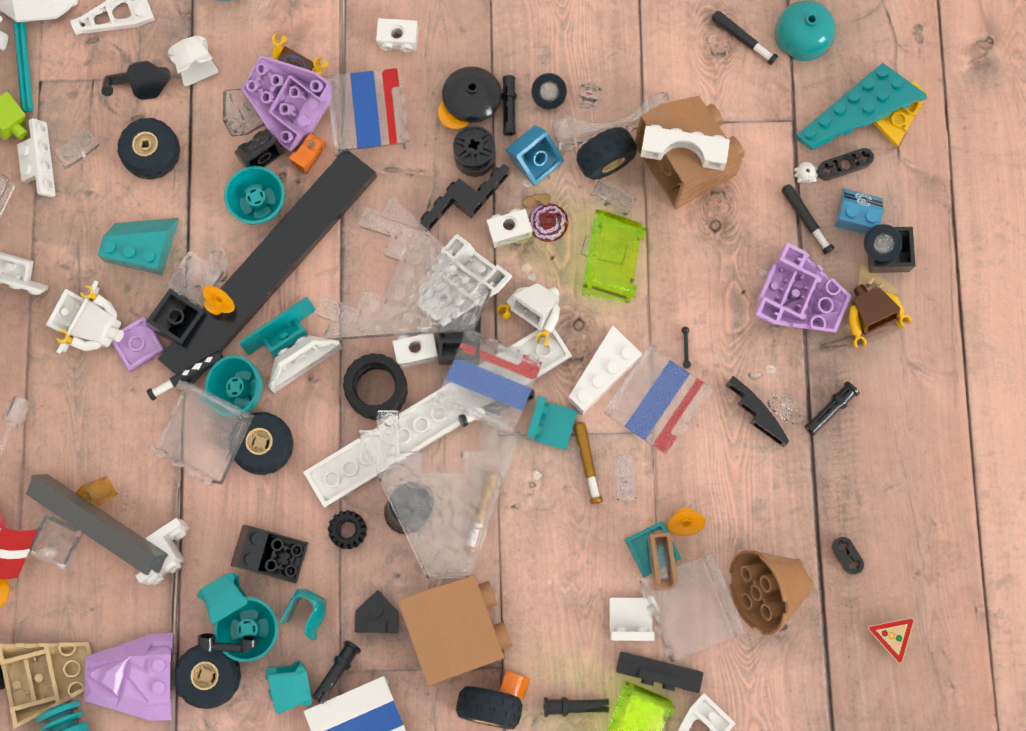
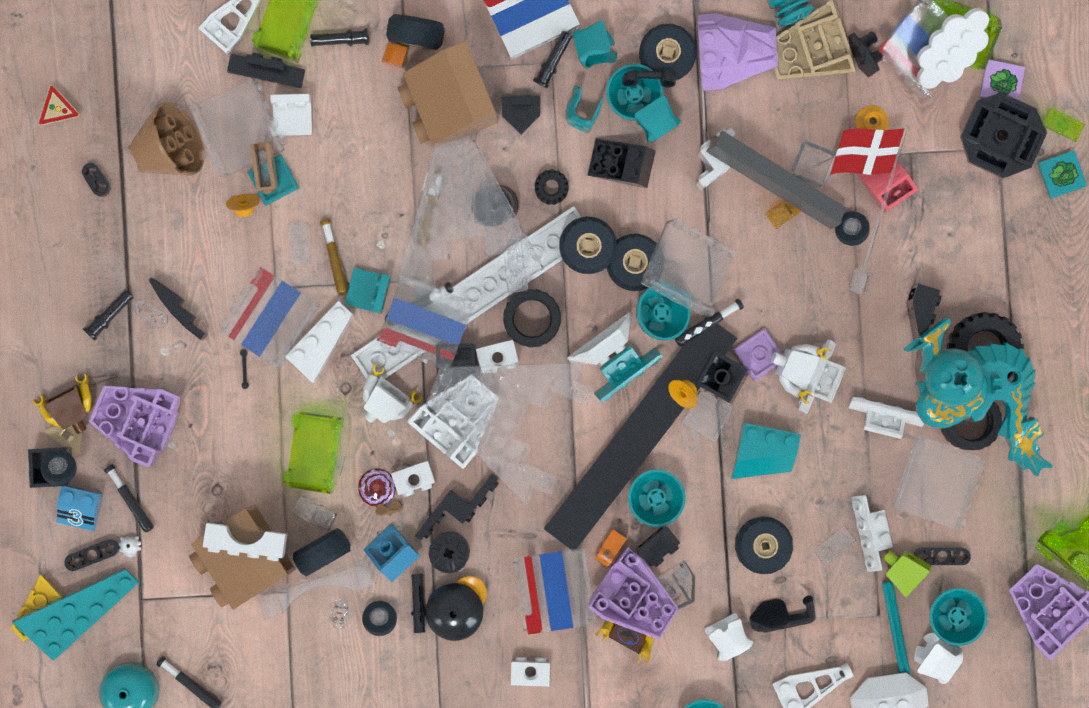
camera: 175 degrees right, 10 degrees up
none -> black wheel [559,216,617,274]
none -> black wheel [835,212,870,246]

